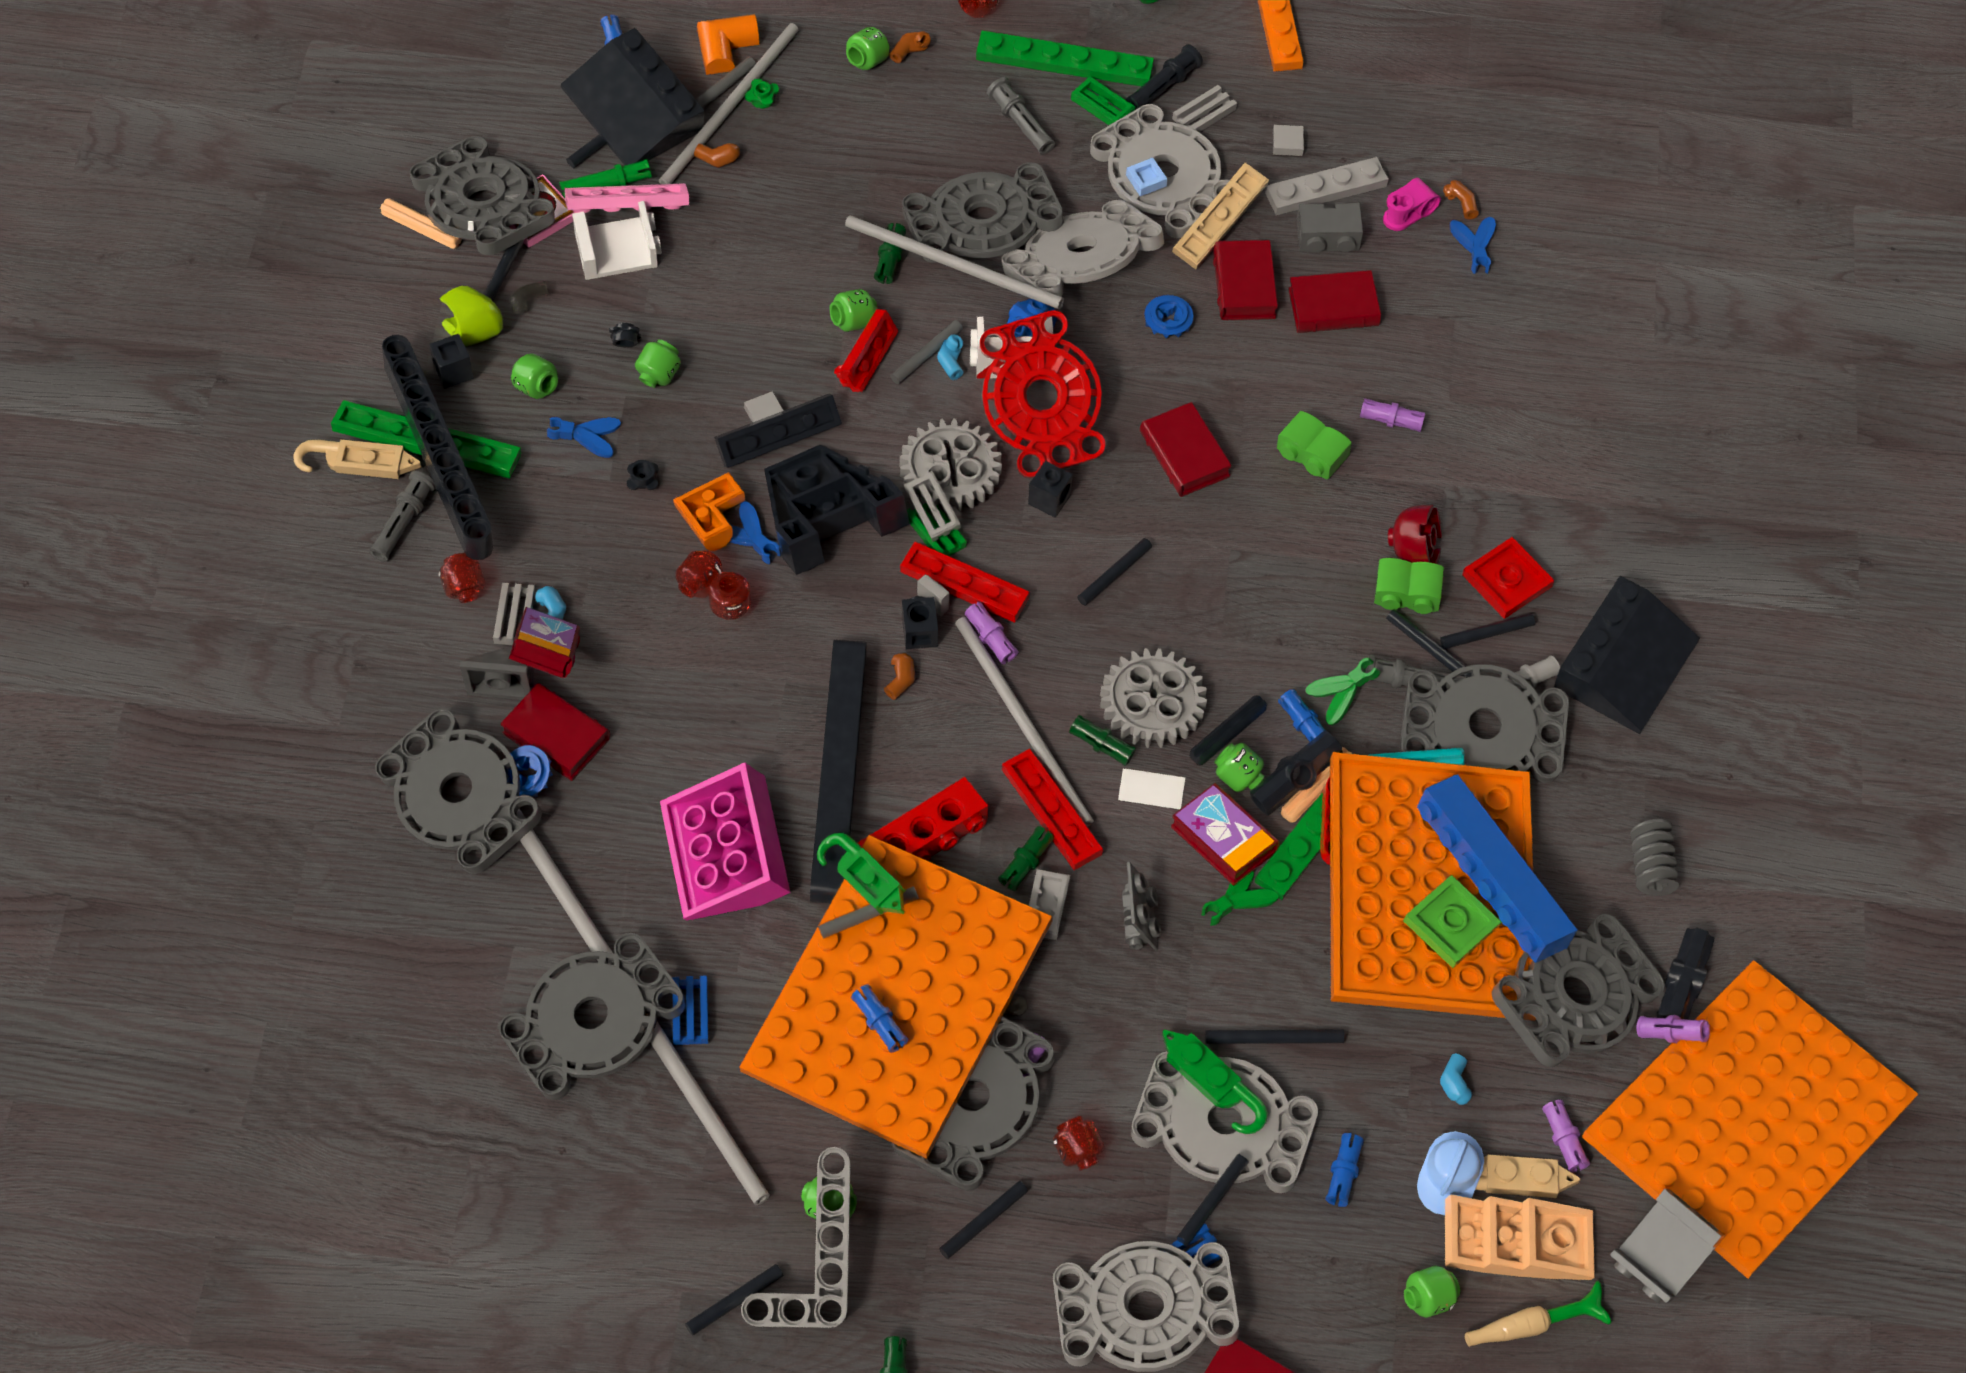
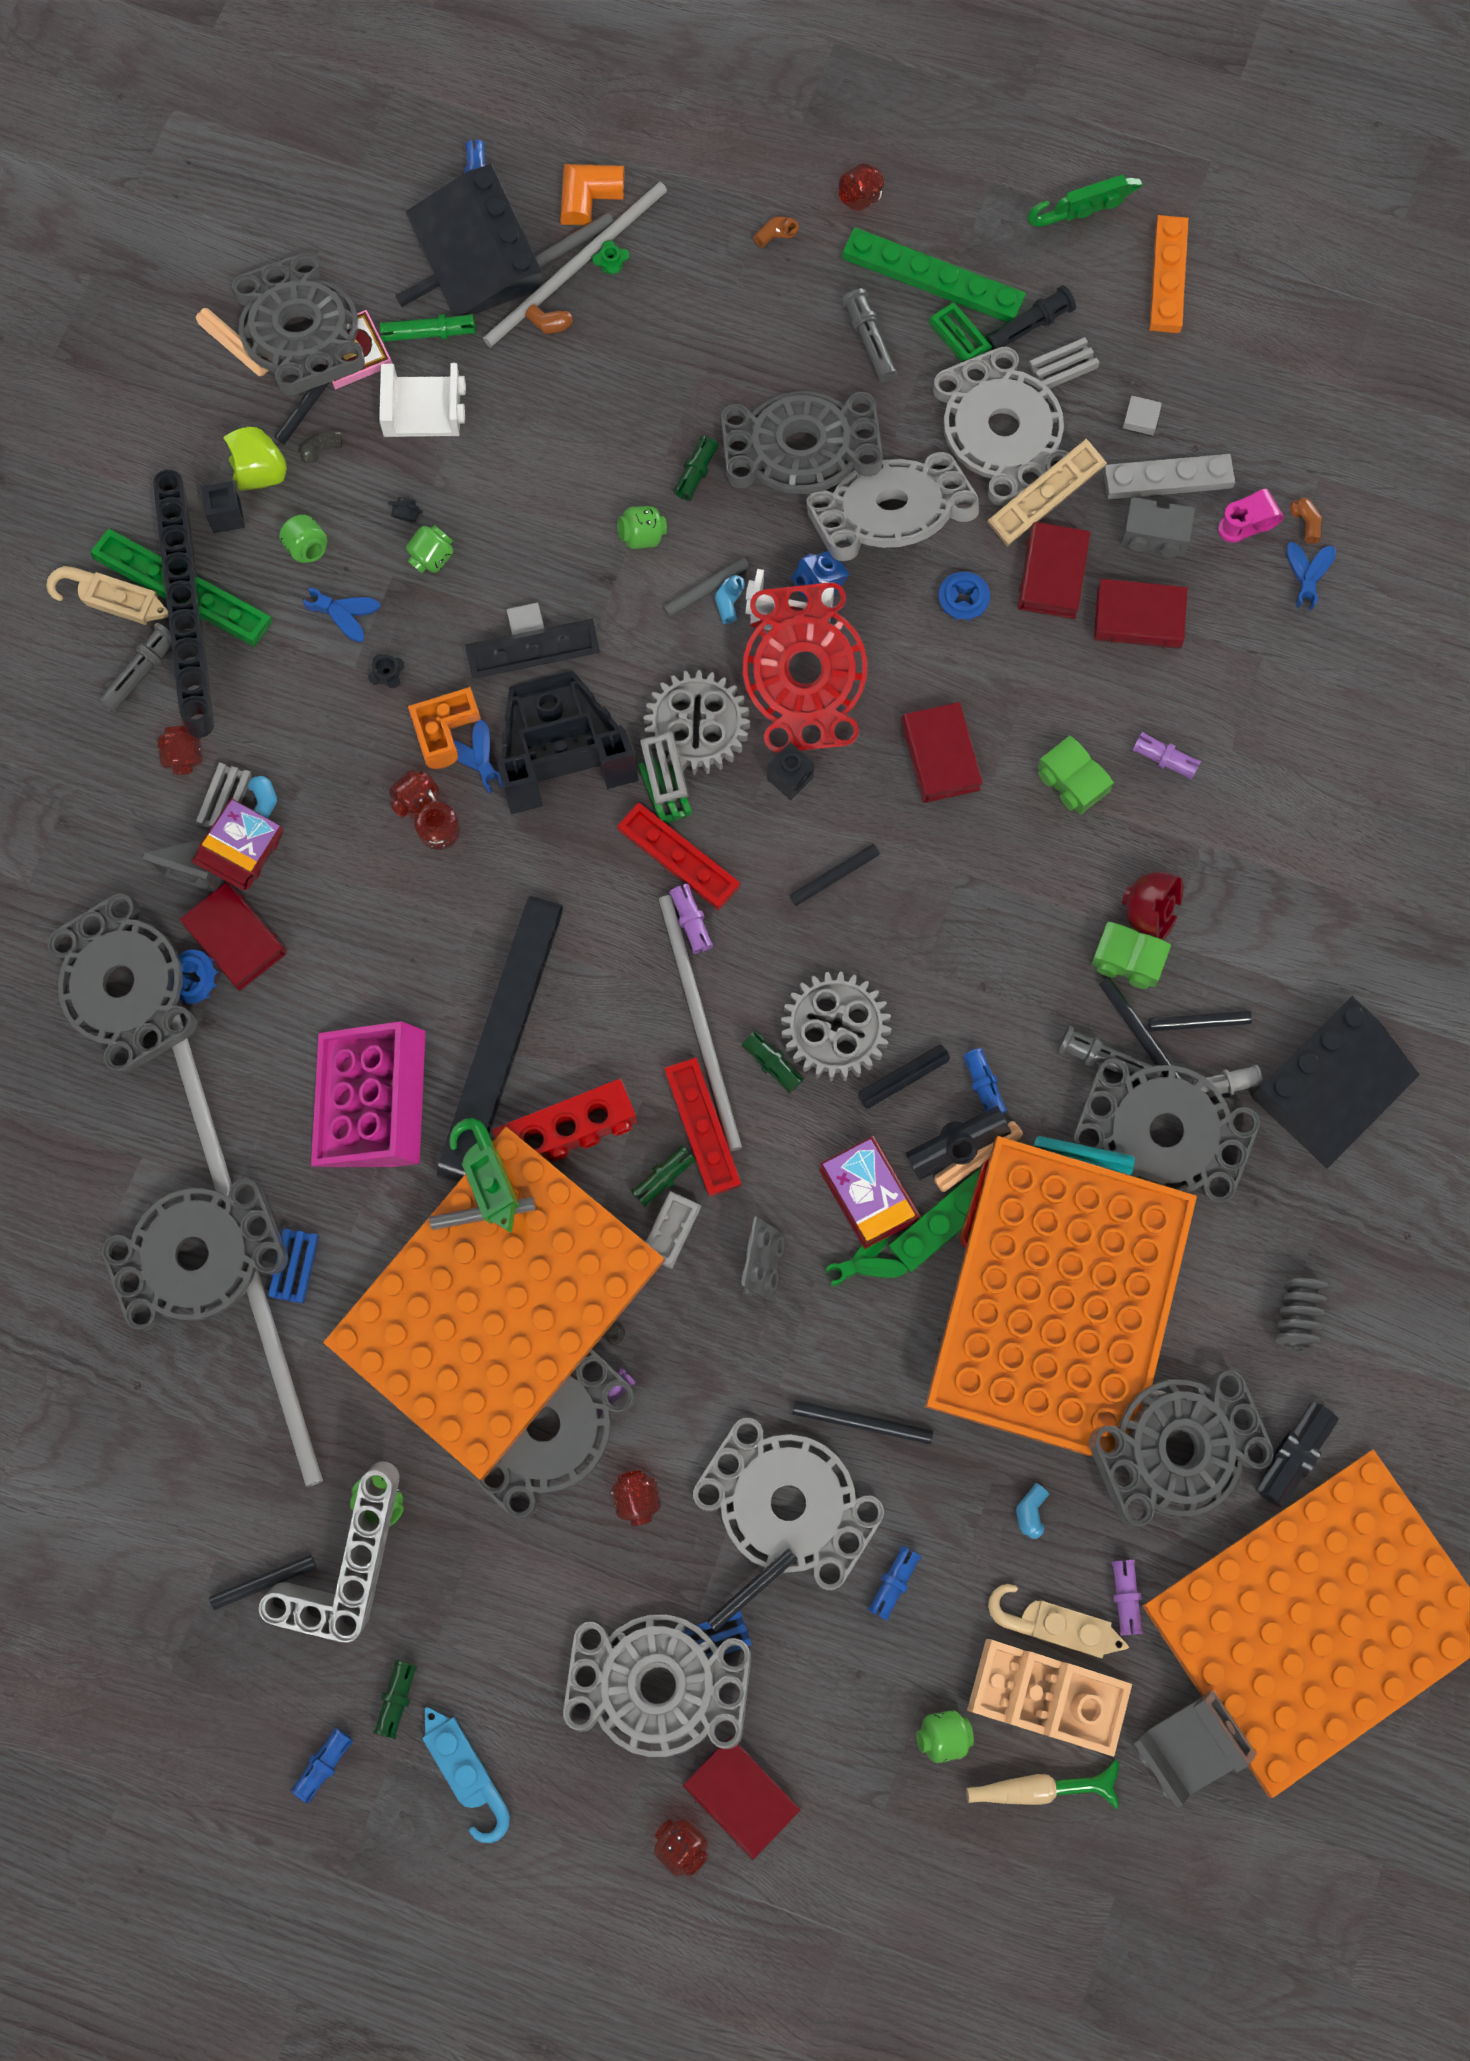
camera: 15 degrees right, 15 degrees up
bright pink plate [565,184,689,213] -> none
red hinge [834,309,898,392] -> none
light grey piece [845,215,1064,309] -> none
bright green head [846,27,889,70] -> none
blue pin [851,984,908,1053] -> none
dark orange arm [884,653,915,700] -> none
black brick [902,596,938,650] -> none
light grey tile [917,575,949,617] -> none
black bar [939,1181,1028,1259] -> none
white sticker [1118,768,1185,809] -> none
light blue plate [1126,158,1167,197] -> none
green plate [1162,1030,1268,1134] -> none
bright green head [1214,743,1265,792] -> none
piece [1306,658,1380,726] -> none
bright green plate [1403,875,1501,968] -> none
blue brick [1417,774,1577,963] -> none
light blue piece [1417,1131,1484,1215] -> none
red plate [1462,537,1554,619] -> none
medium lavender pin [1636,1015,1710,1043] -> none

